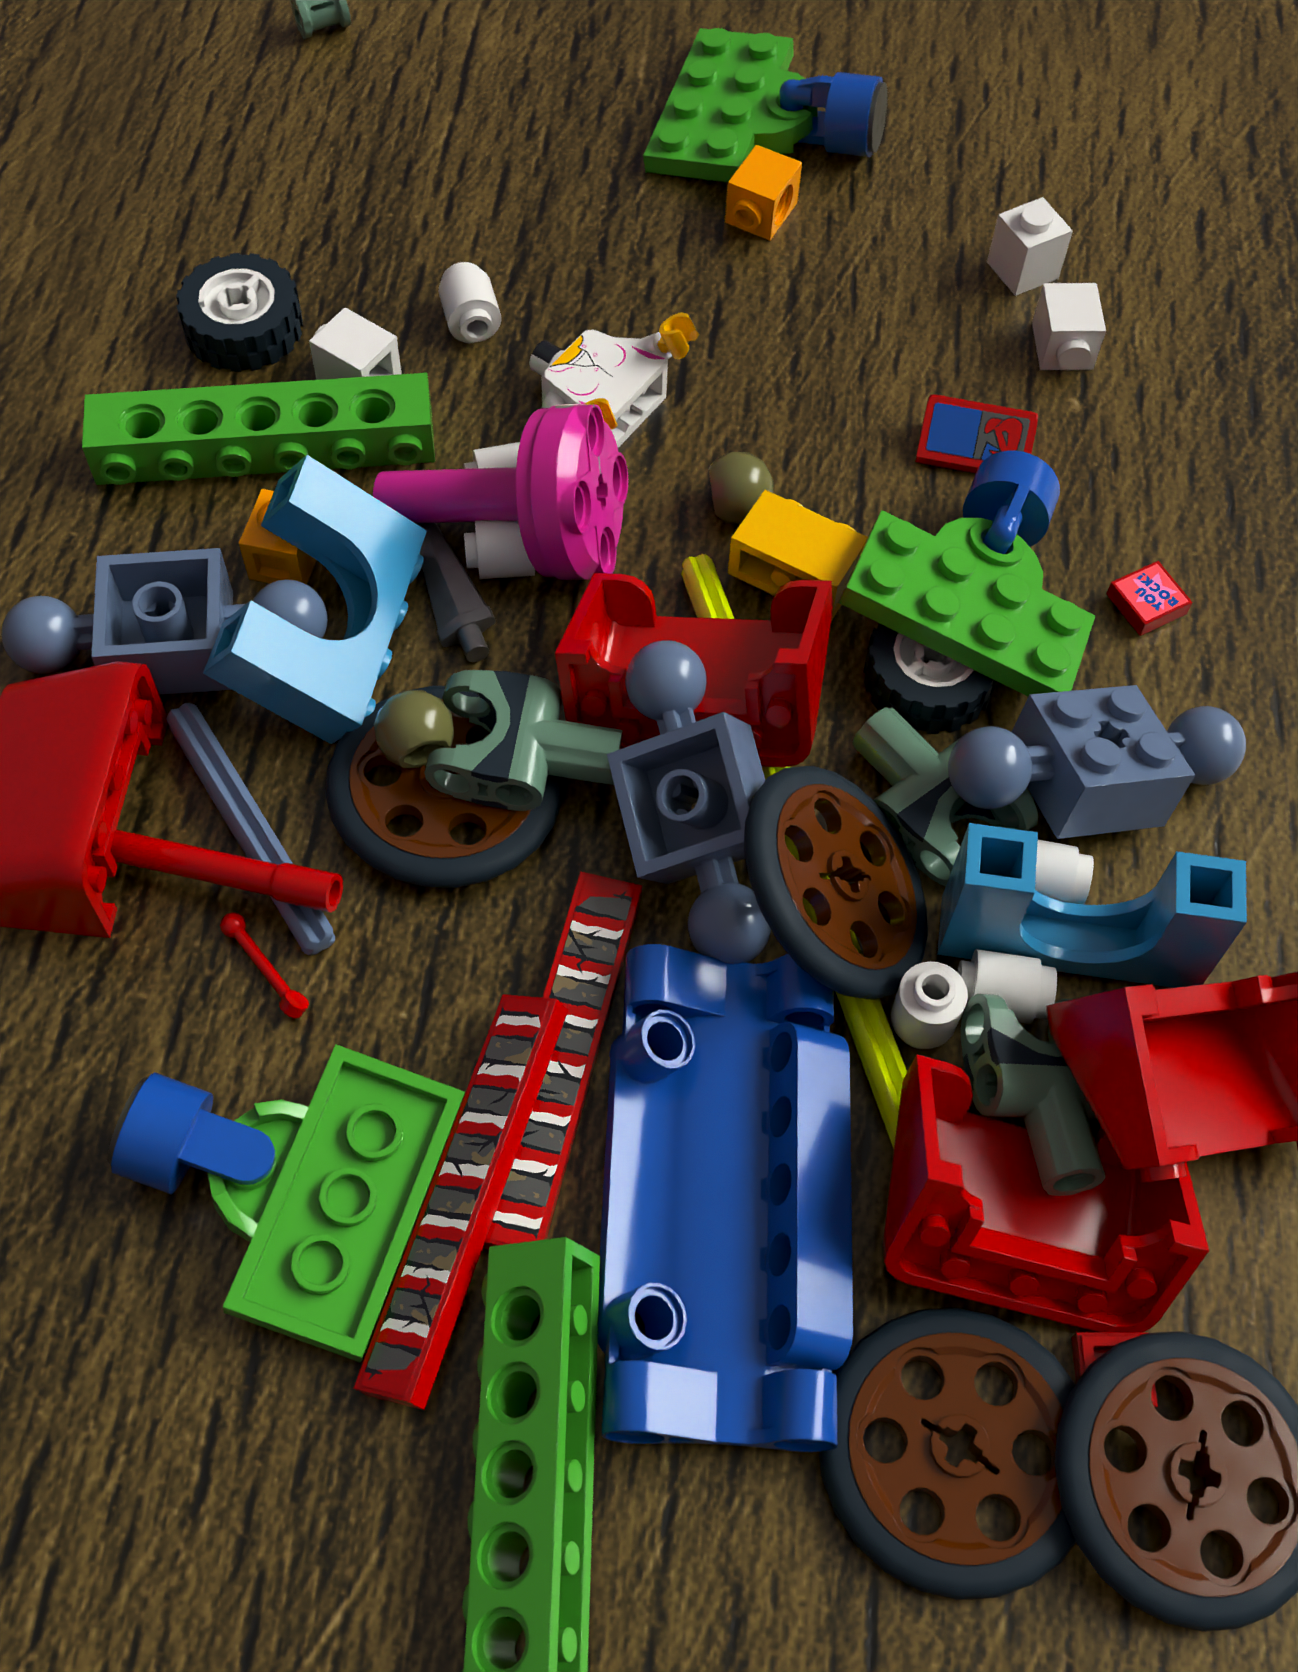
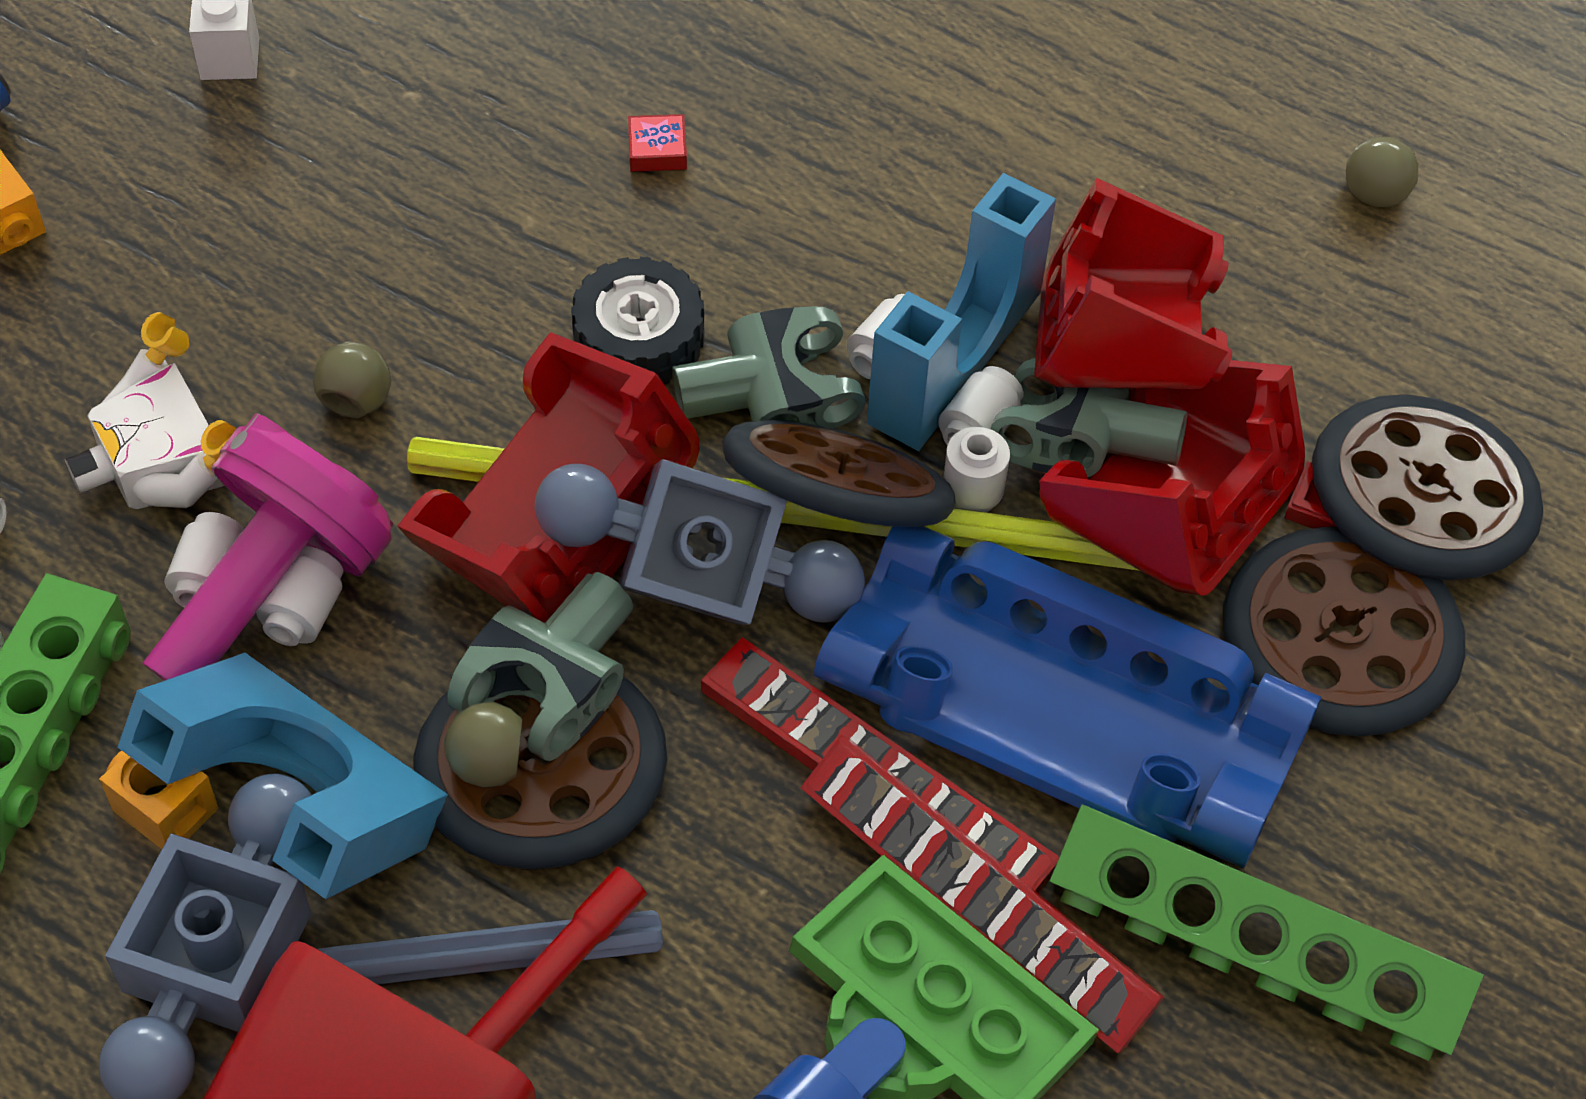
camera: 65 degrees left, 5 degrees down
red hinge [220,912,309,1018] -> none
flat silver bar [416,523,496,662] -> none
yellow brick [728,490,868,621] -> none
bright green plate [838,451,1096,696] -> none
slope [915,394,1038,473] -> none
sand blue brick [948,685,1246,839] -> none
white brick [1032,283,1106,370] -> none

